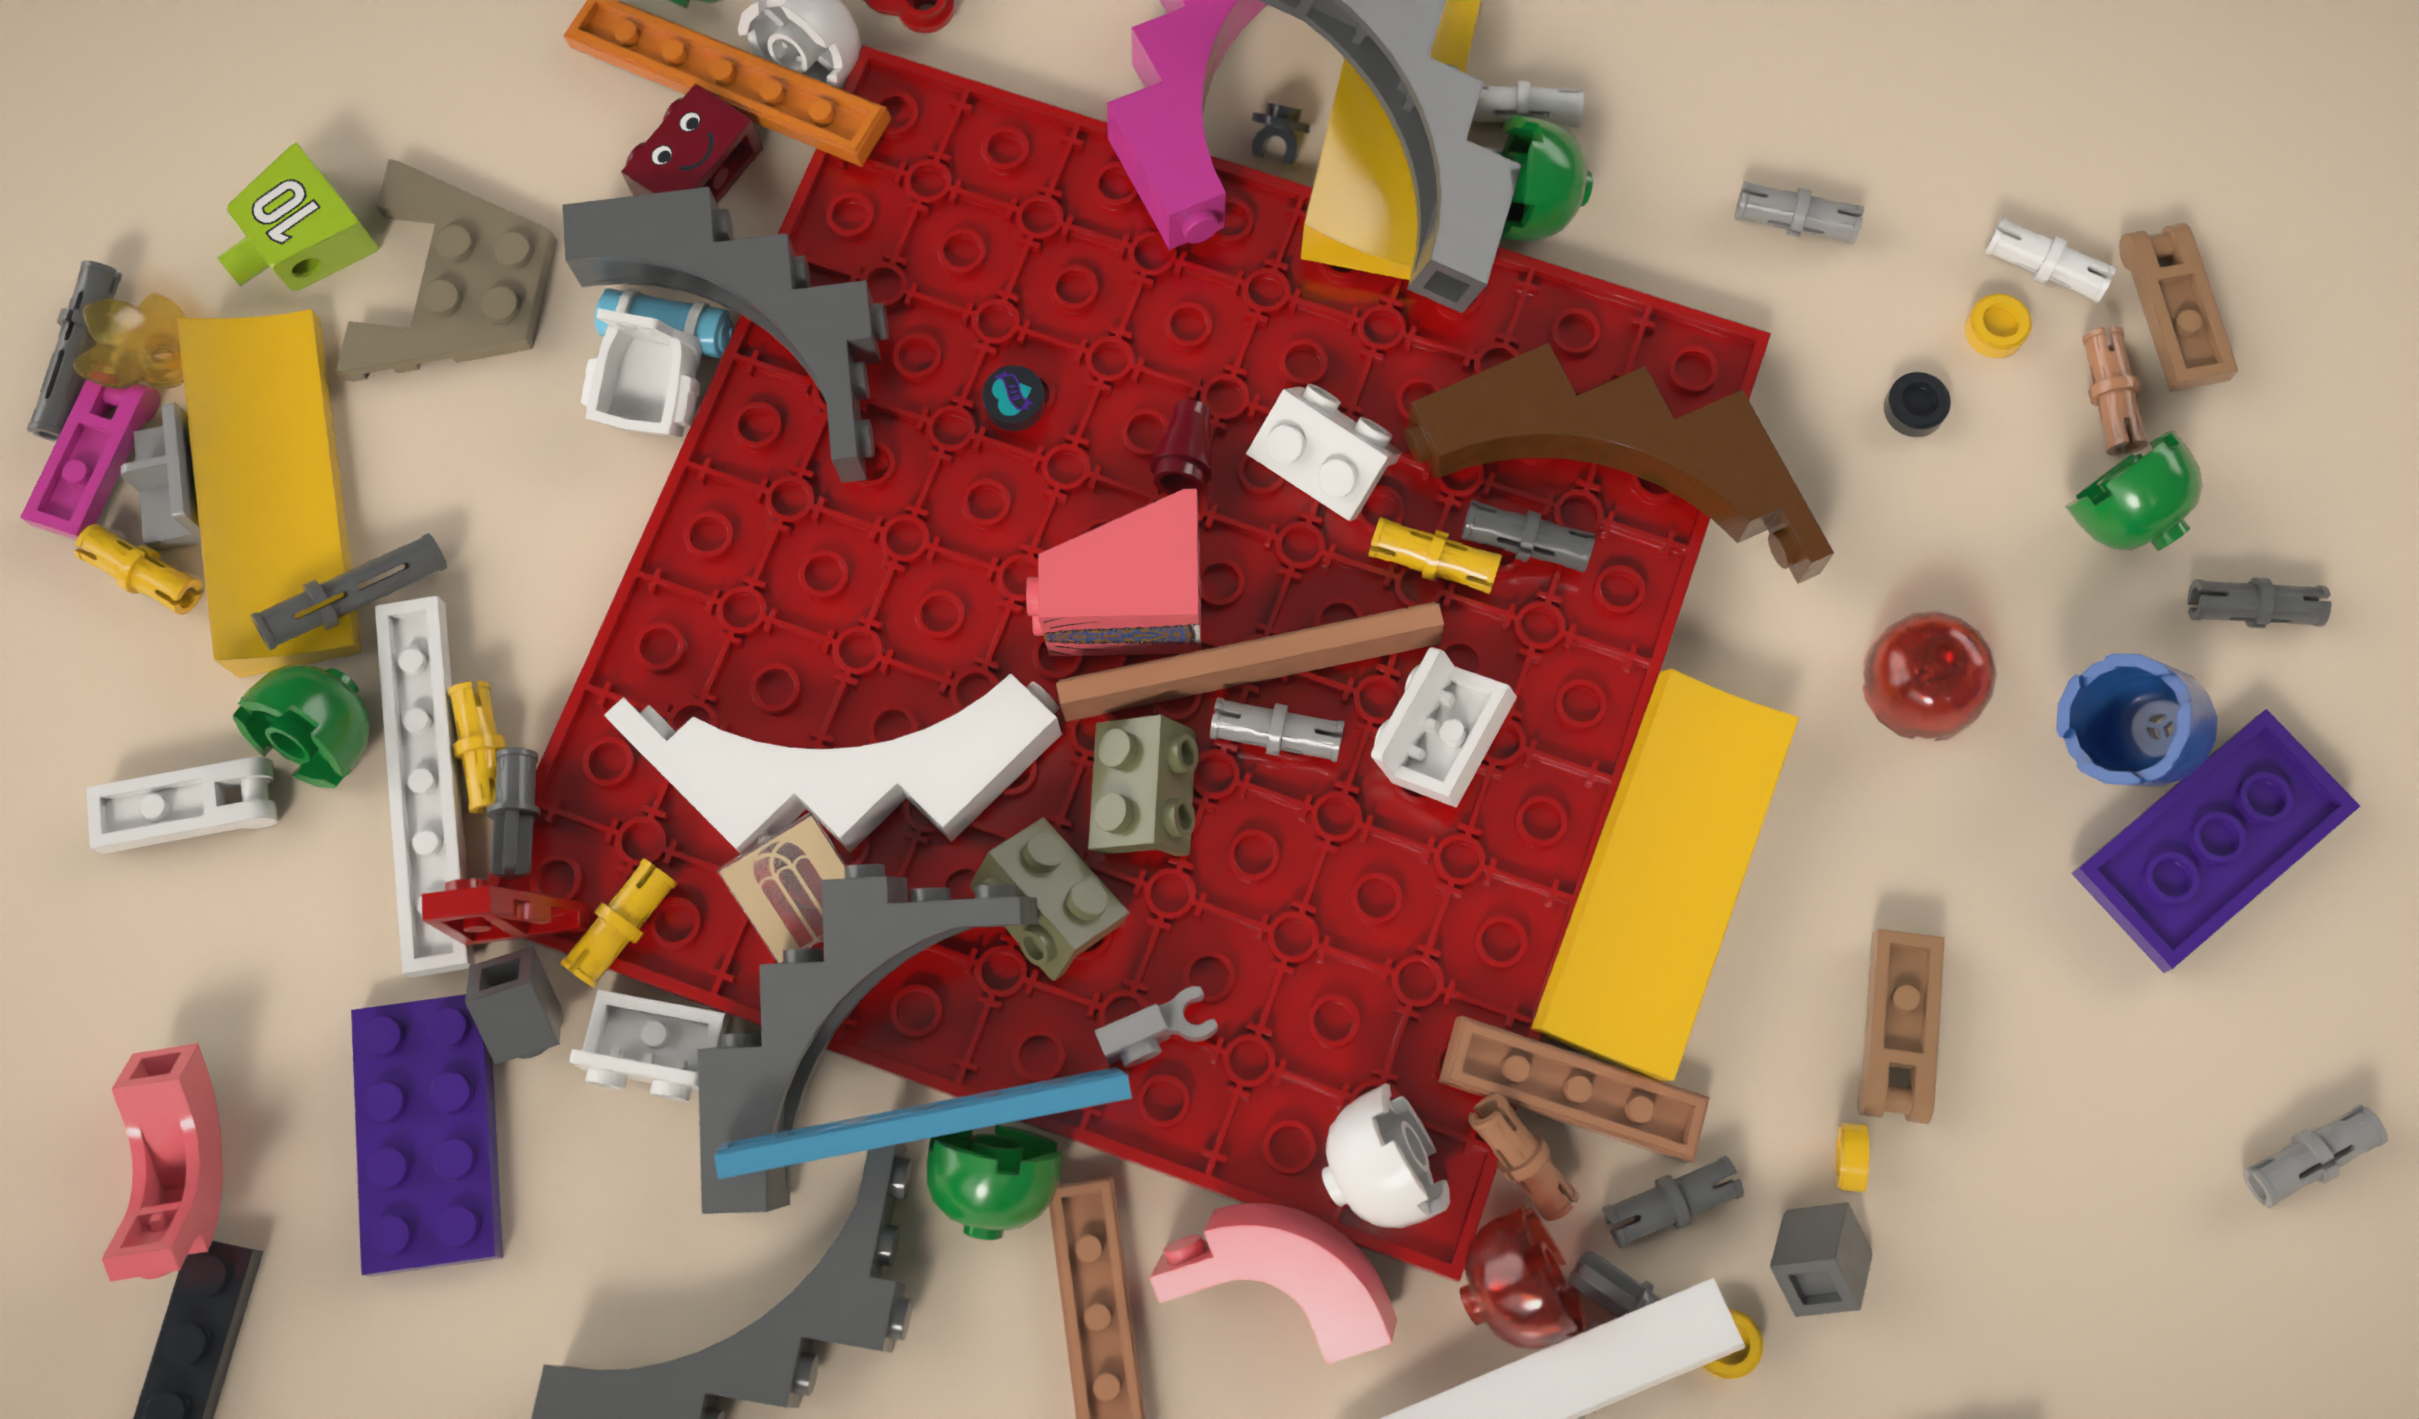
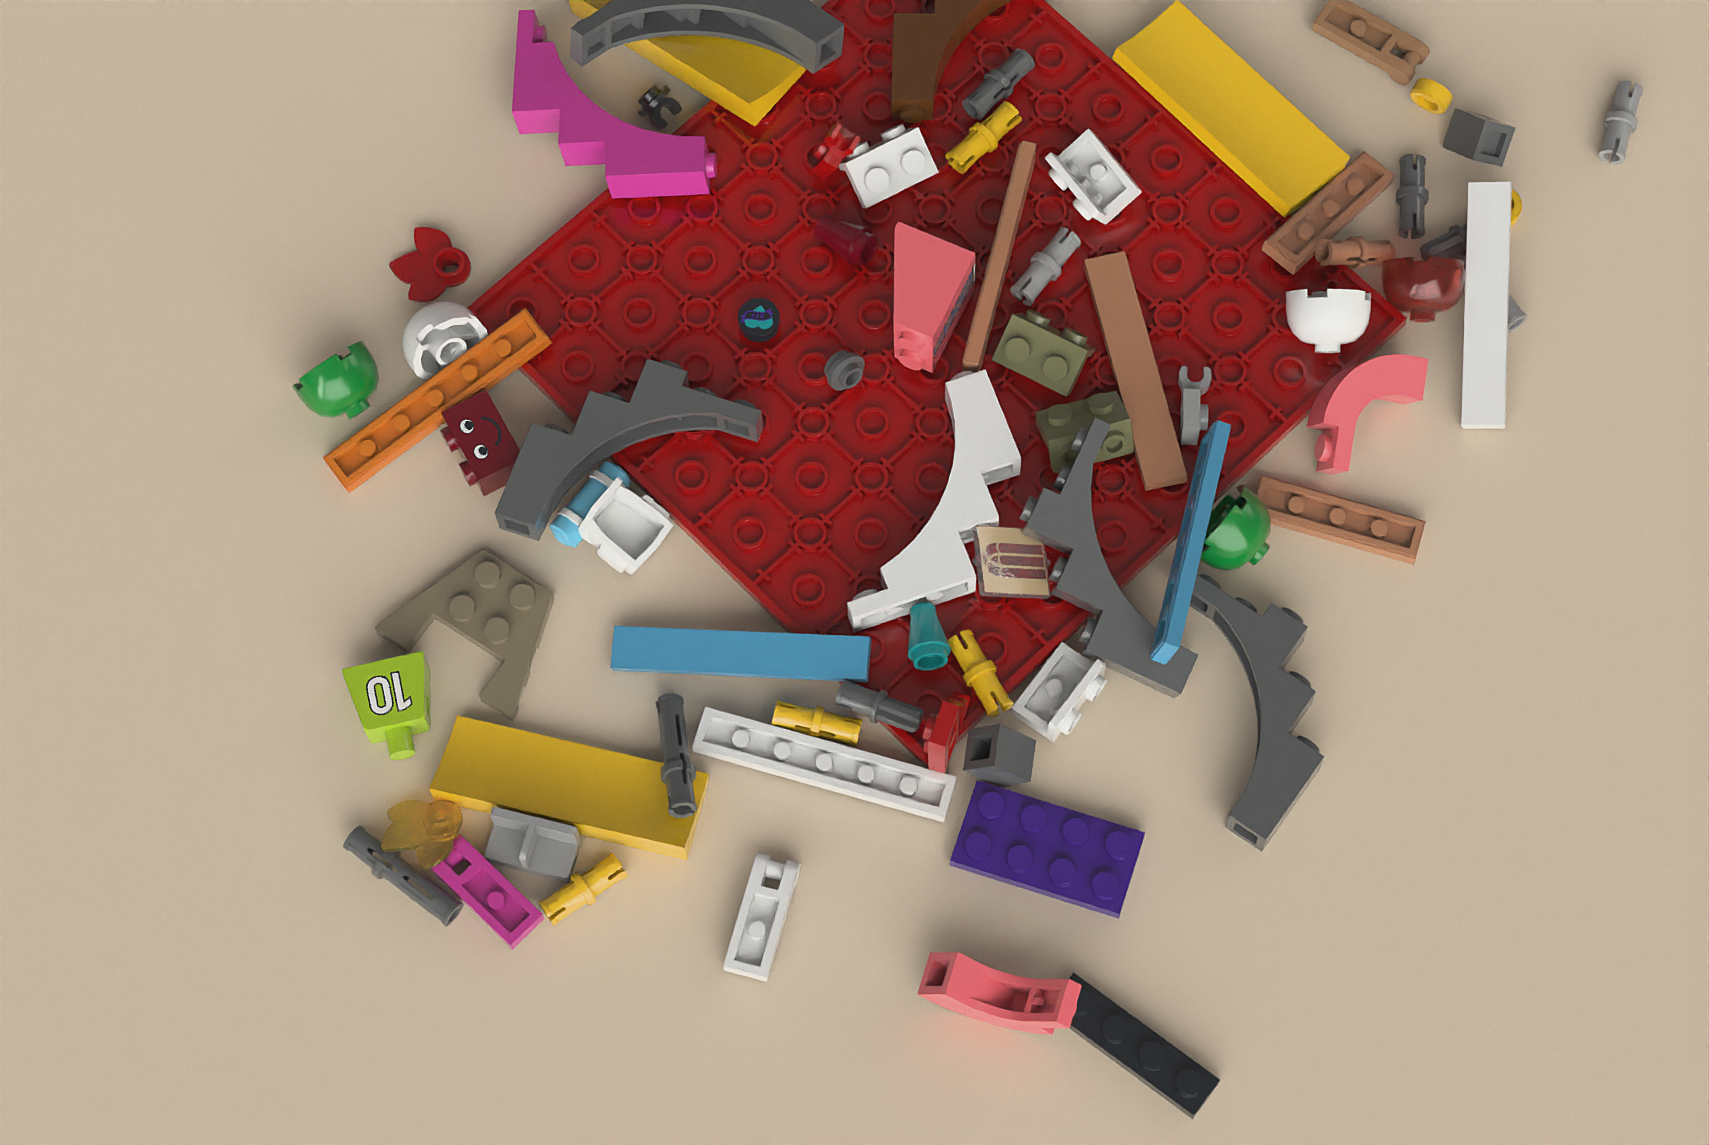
camera: 65 degrees left, 5 degrees down
green cylinder [233,665,370,789] -> none
none -> dark azure tile [610,626,872,682]
none -> red plate [811,123,861,180]
none -> dark grey plate [824,350,865,391]
none -> teal cone [908,603,951,670]
none -> nougat tile [1084,251,1187,491]

